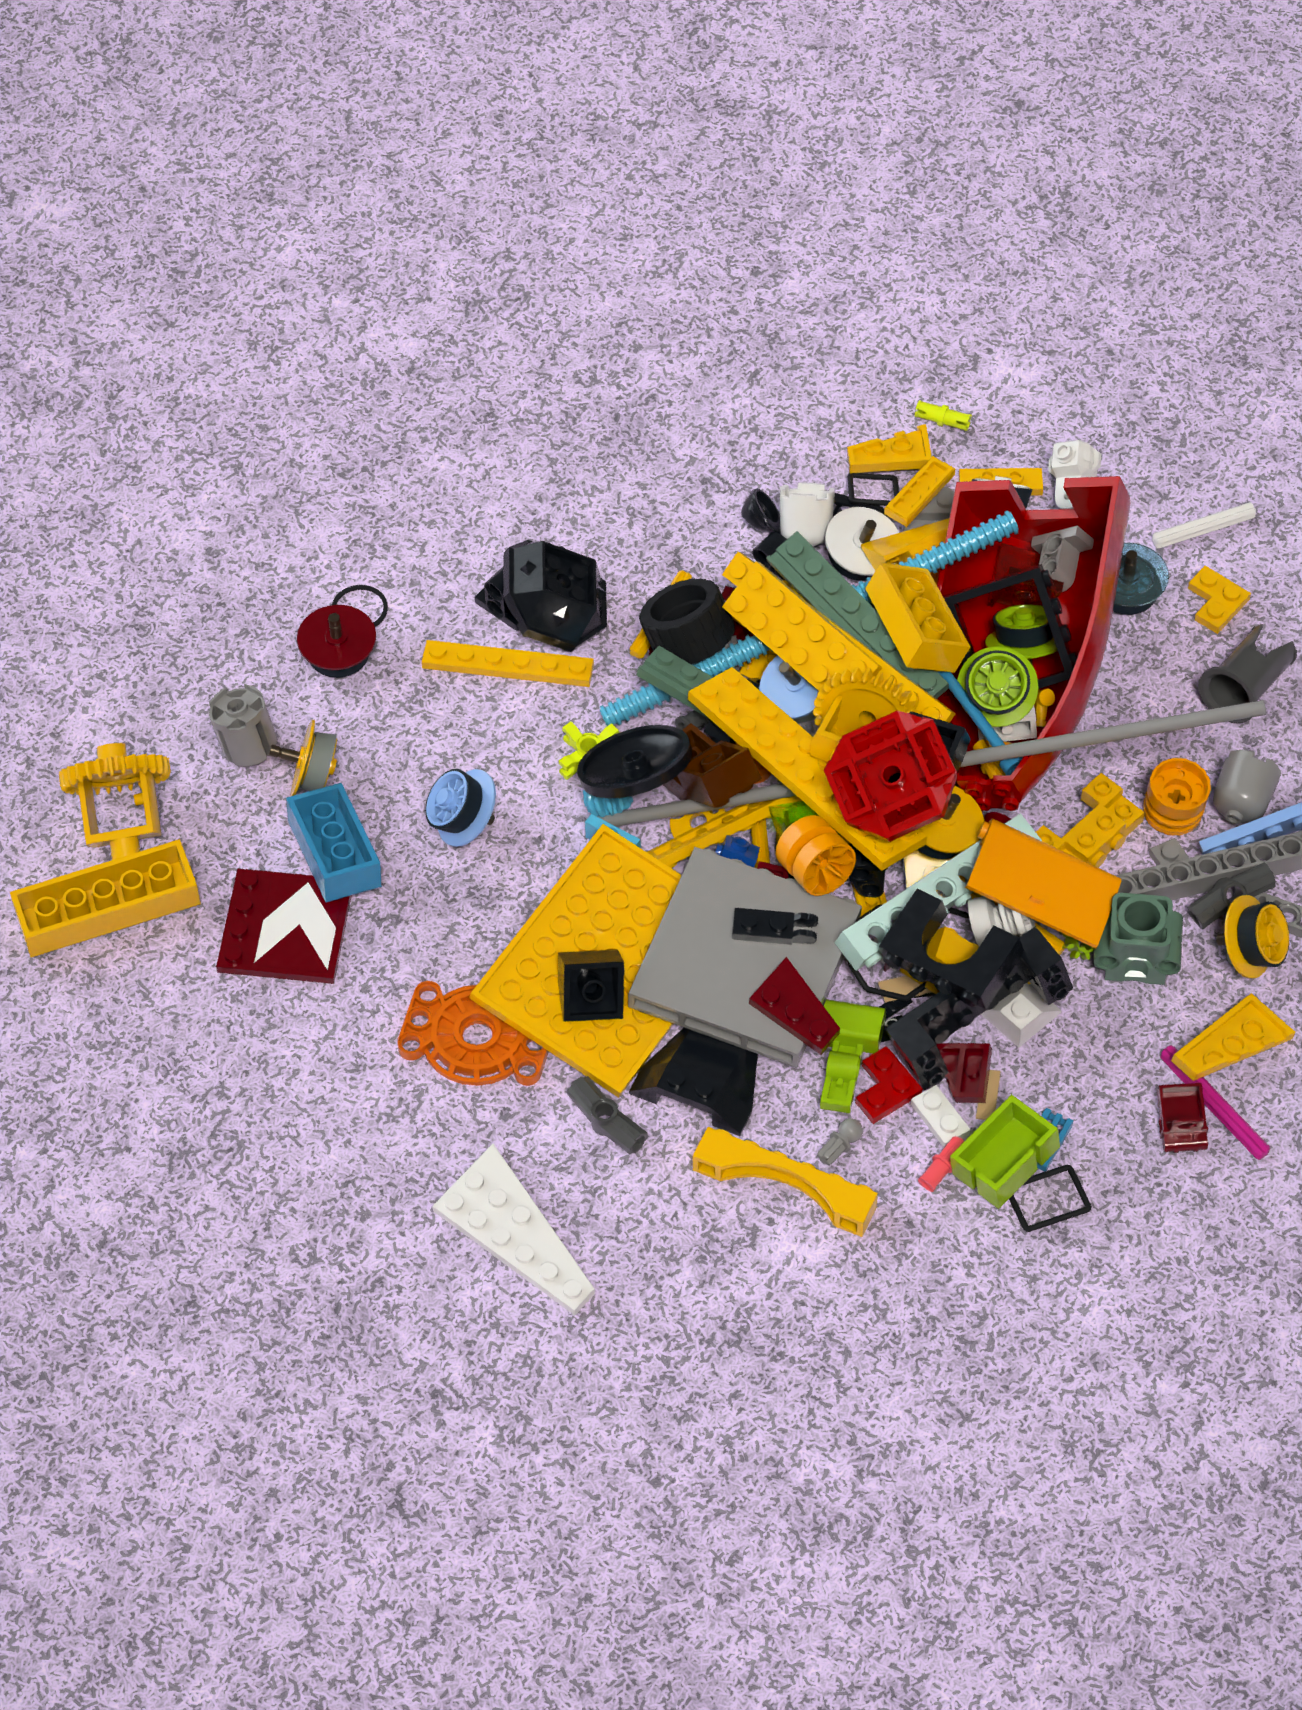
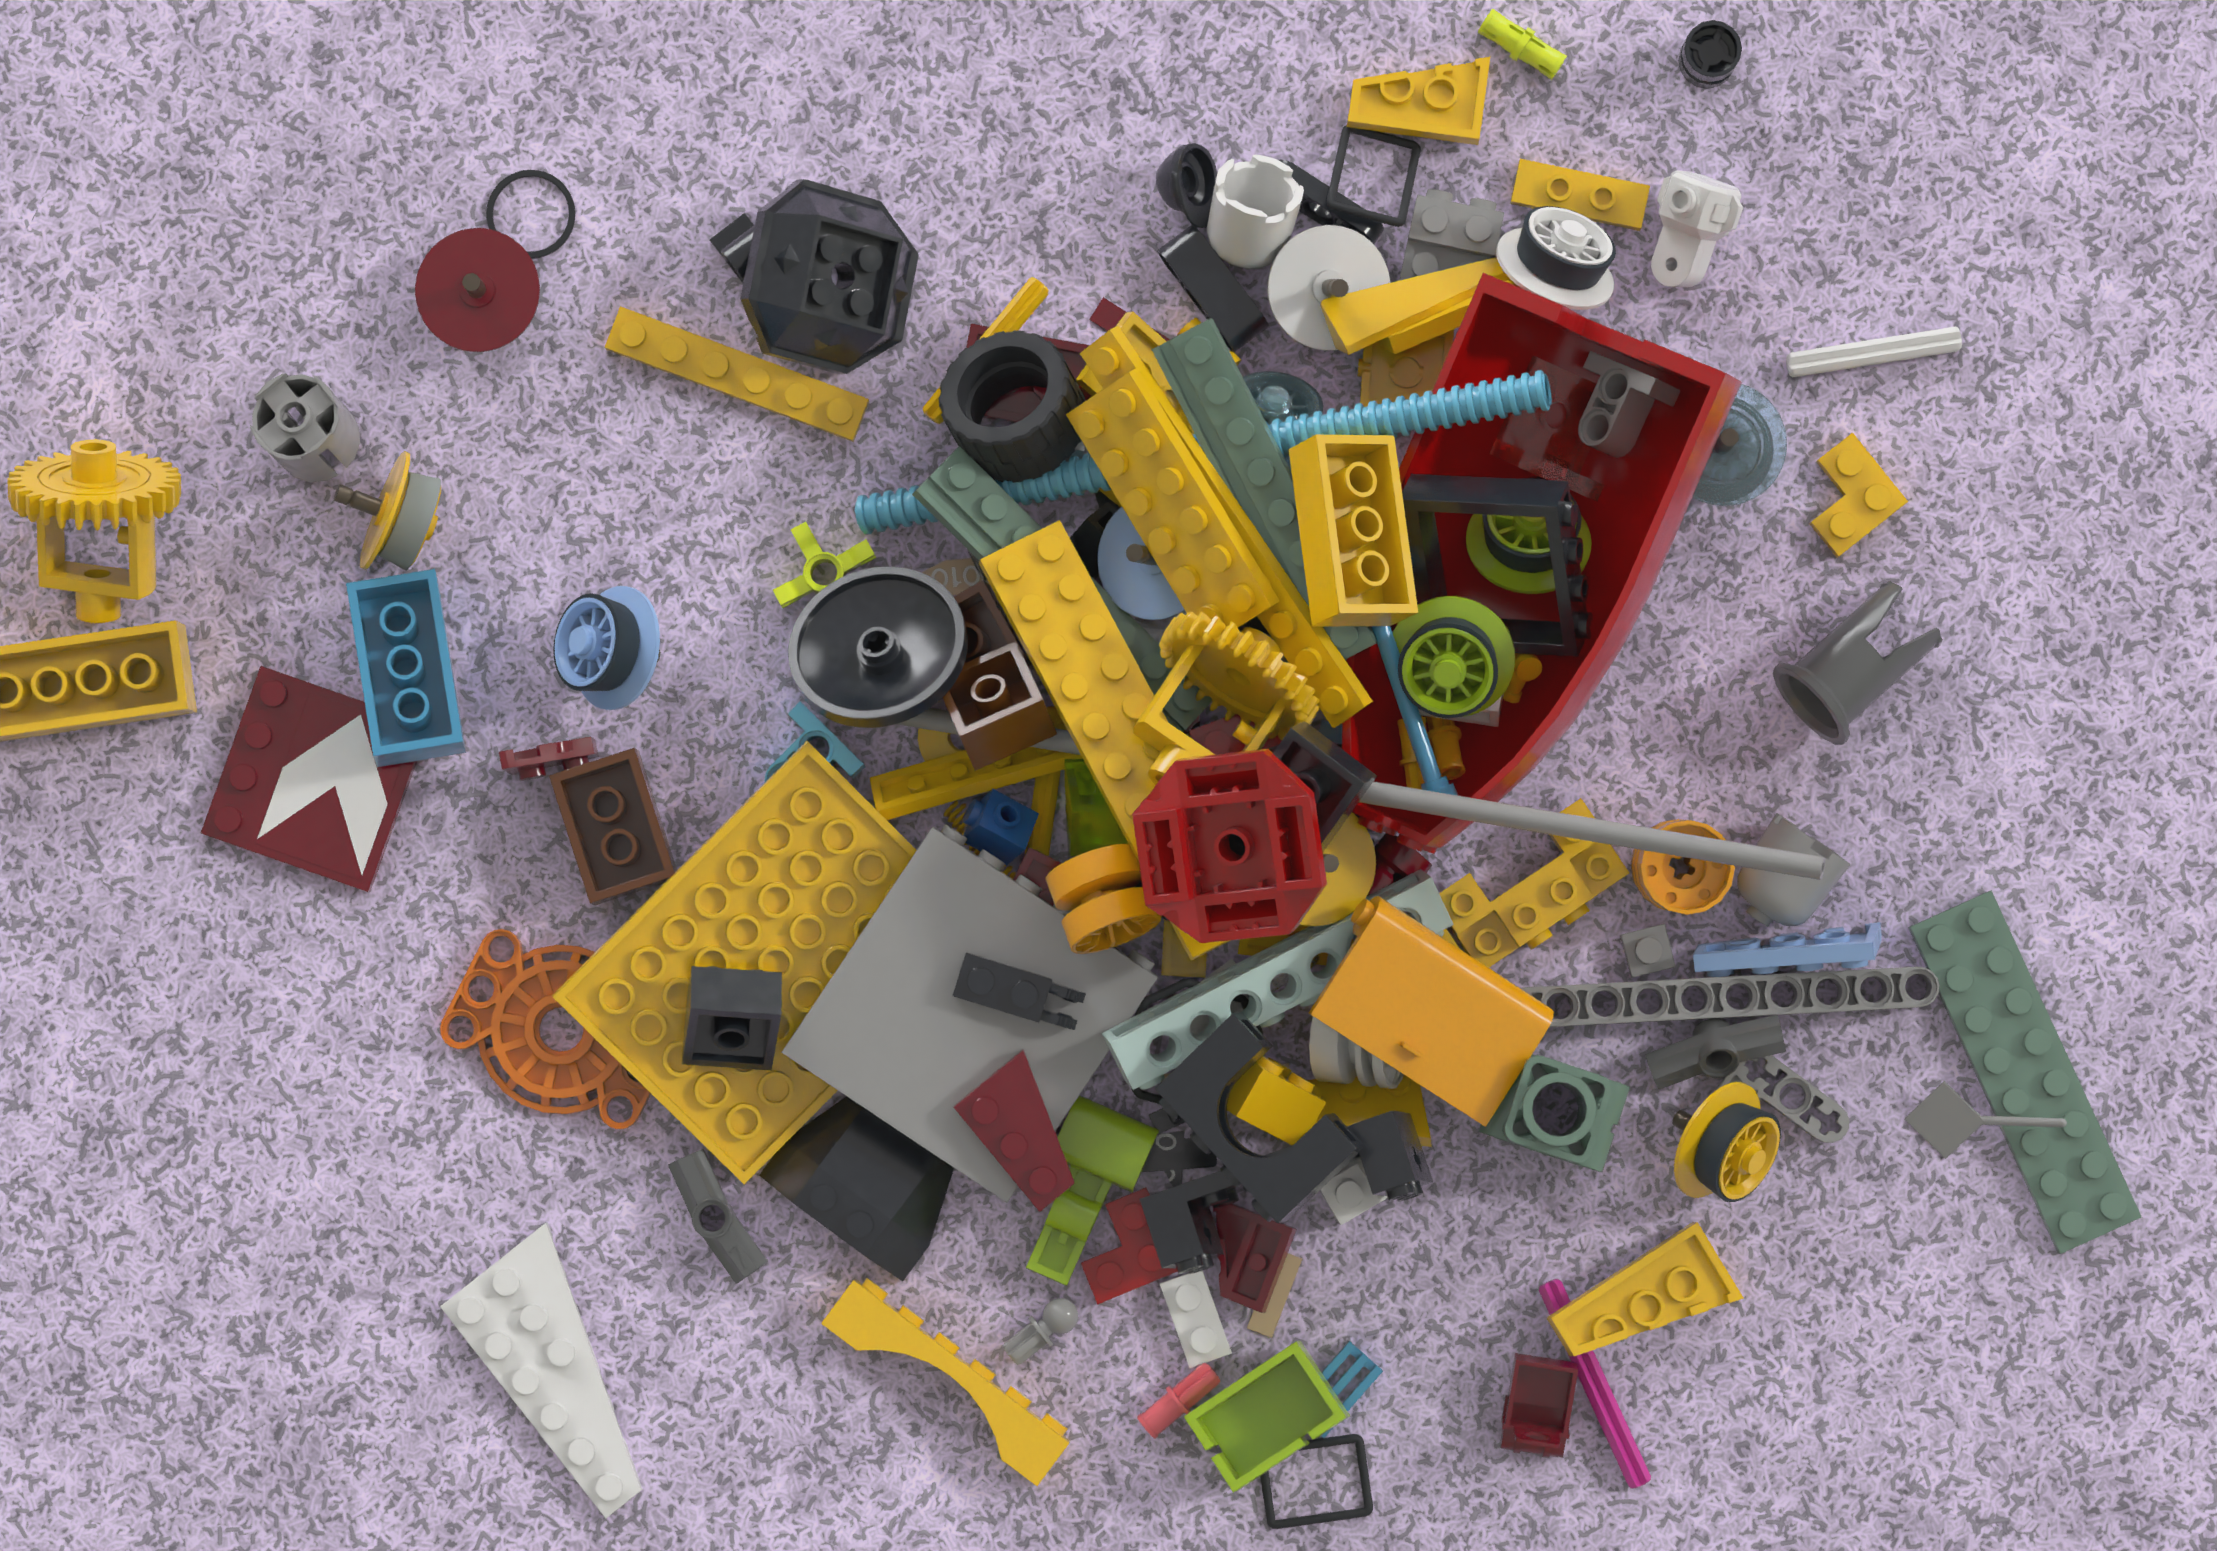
camera: 15 degrees right, 30 degrees up
yellow plate [884,456,956,527] -> none
none -> dark red wing [499,736,599,781]
none -> reddish brown brick [549,748,677,905]
none -> black wheel [1678,20,1742,89]

